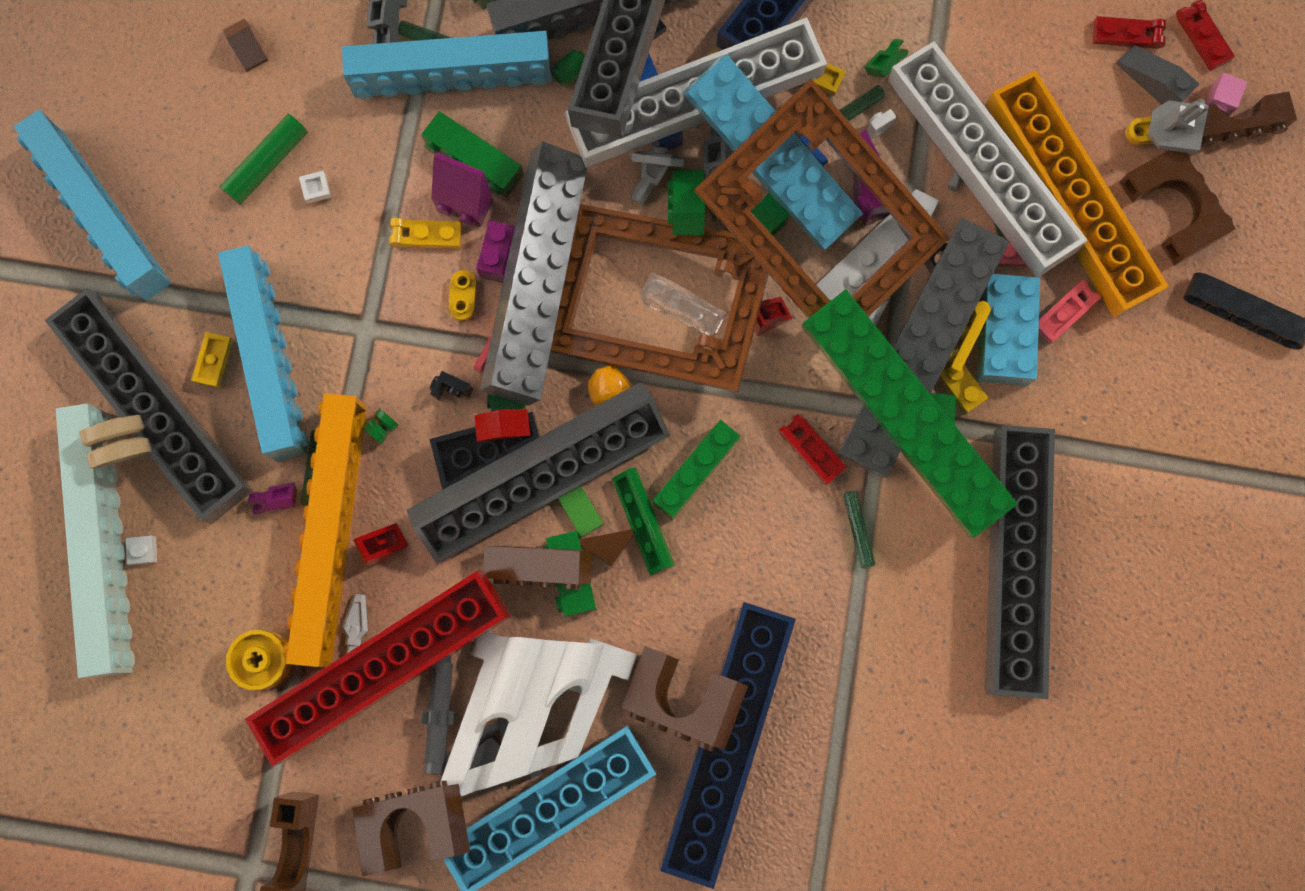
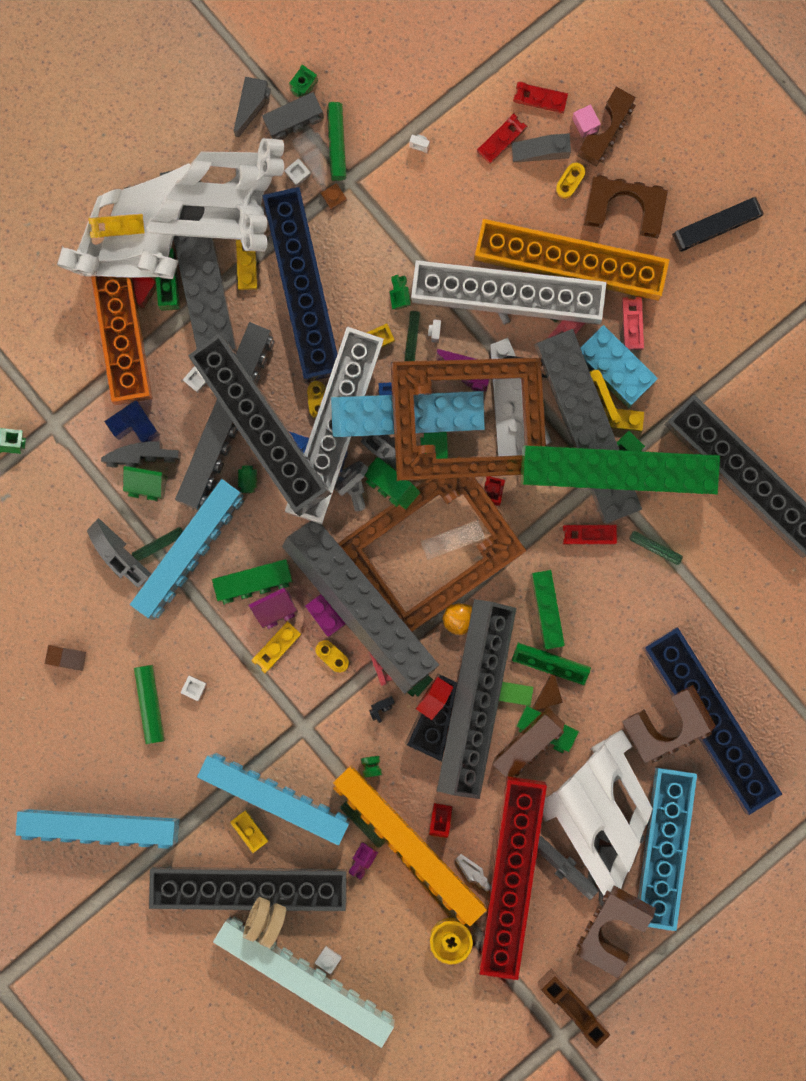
camera: 45 degrees left, 5 degrees up
light grey piece [1148,99,1209,154] -> none

